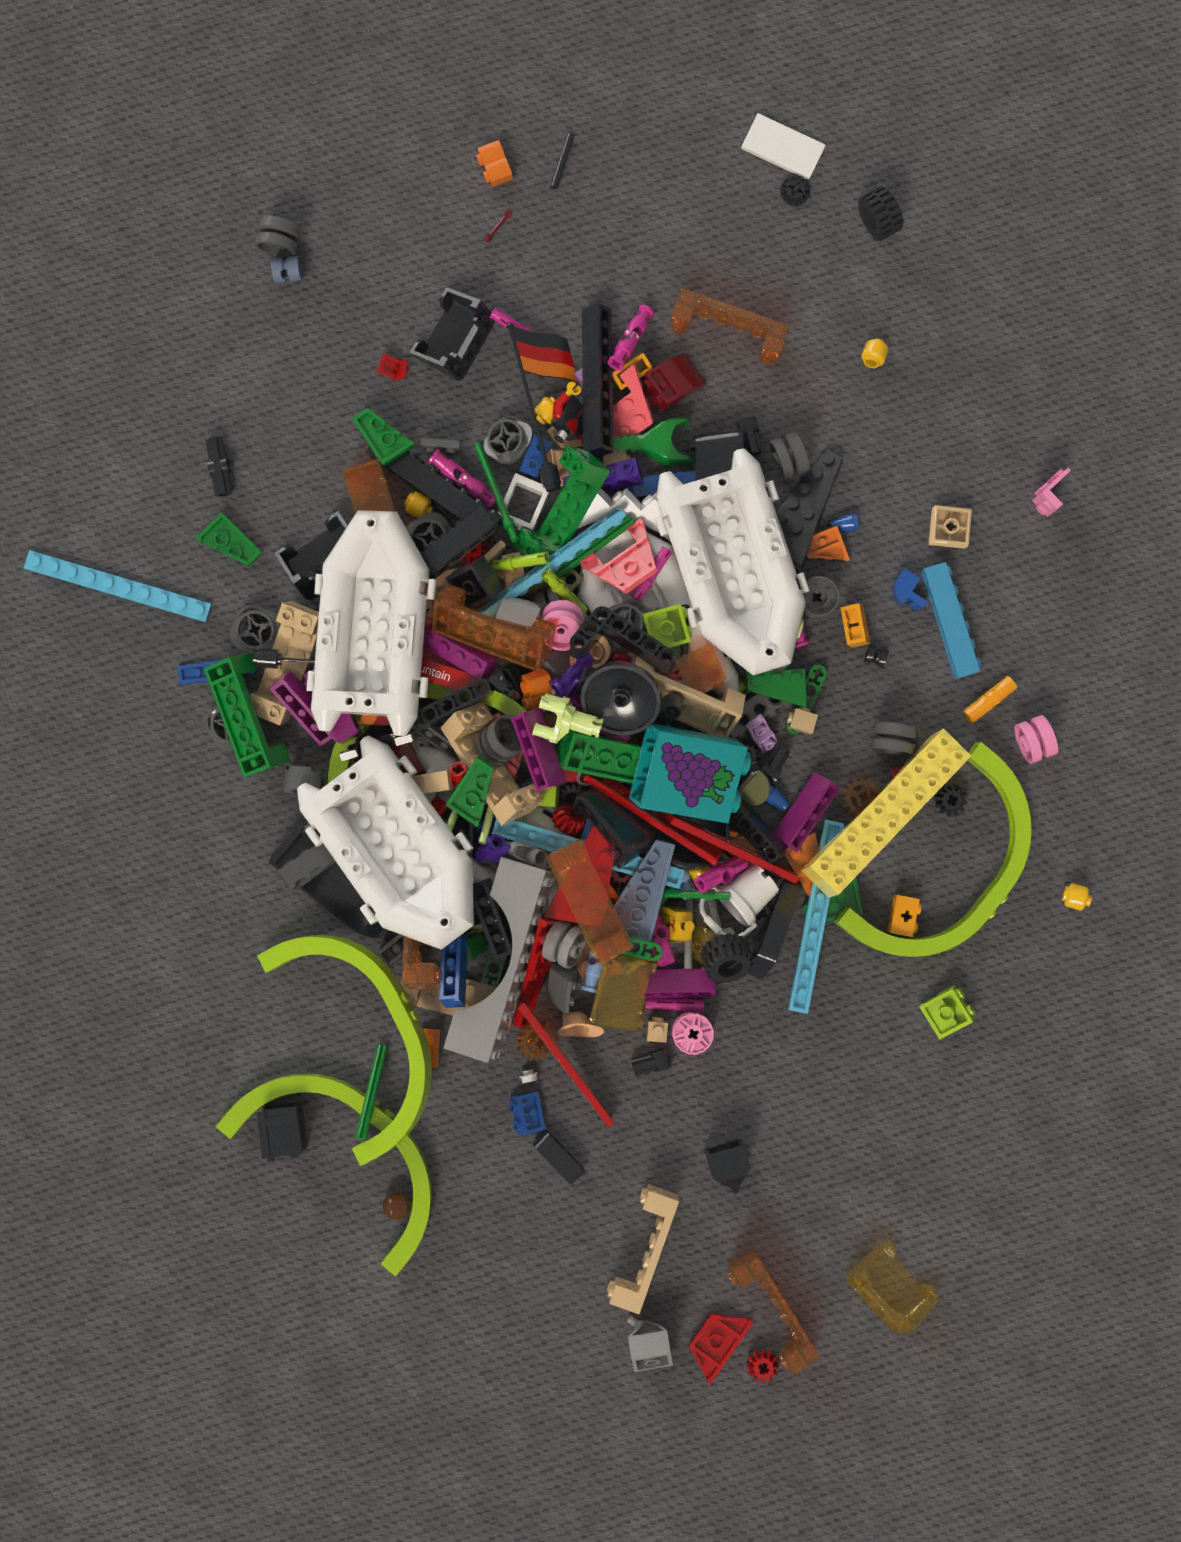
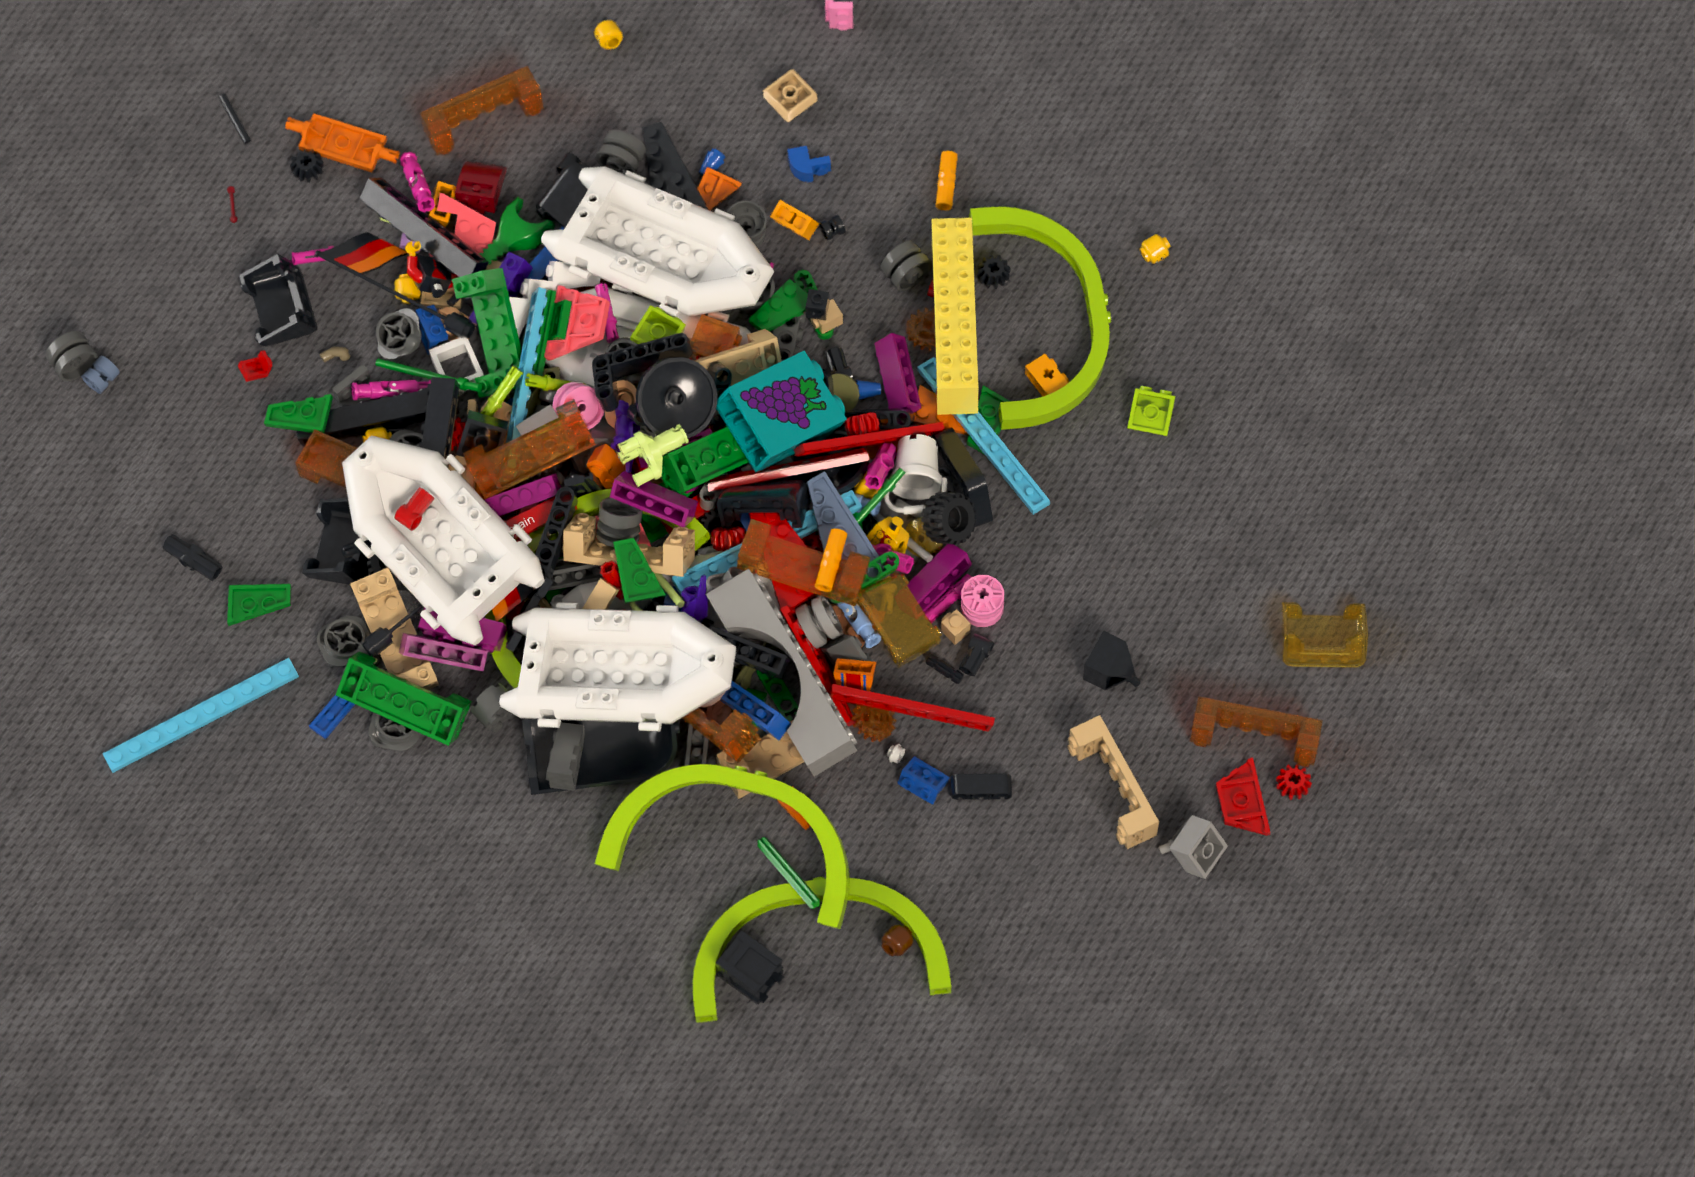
camera: 45 degrees left, 20 degrees down
orange brick [476,140,513,187] -> none
light nougat piece [558,1012,604,1037] -> none
lavender slope [745,714,778,753] -> none
dark azure brick [921,562,981,680] -> none
bright pink wheel [1014,715,1058,764] -> none
none -> orange plate [285,114,399,173]
none -> black gear [290,149,324,183]
none -> dark tan arm [319,346,350,363]
none -> red piece [394,487,435,531]
none -> green tile [548,300,572,340]
none -> black brick [806,289,829,321]
none -> light orange axle [815,528,847,592]
none -> orange torso [834,658,876,705]
none -> red gear [844,412,880,436]
none -> black axle [926,654,964,684]

